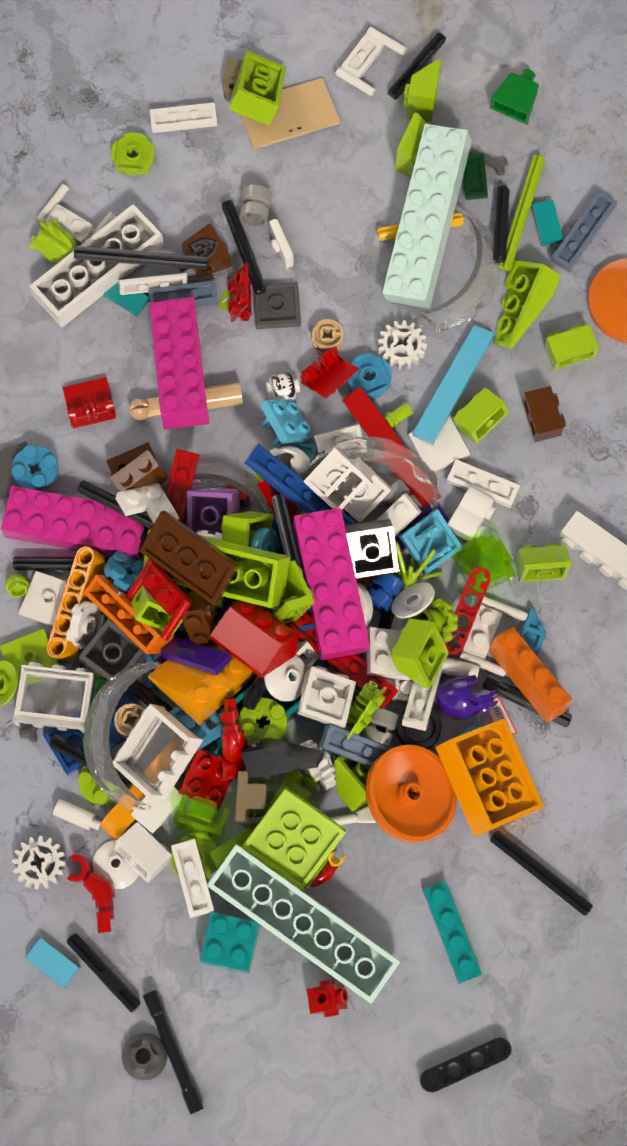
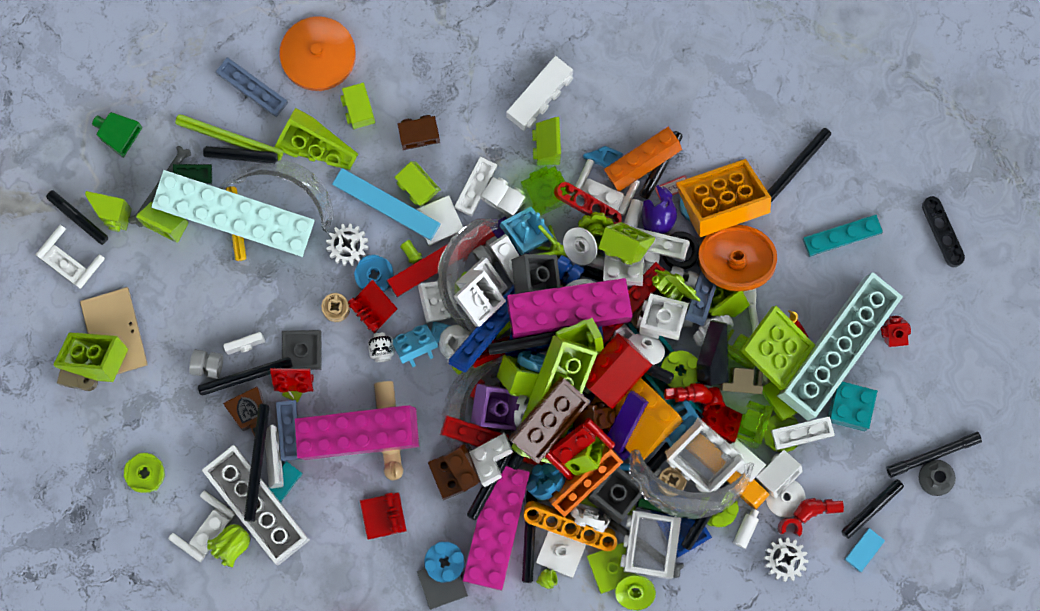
camera: 90 degrees left, 5 degrees up
white plate [150,102,217,133] -> none
teal tile [531,200,563,247] -> none

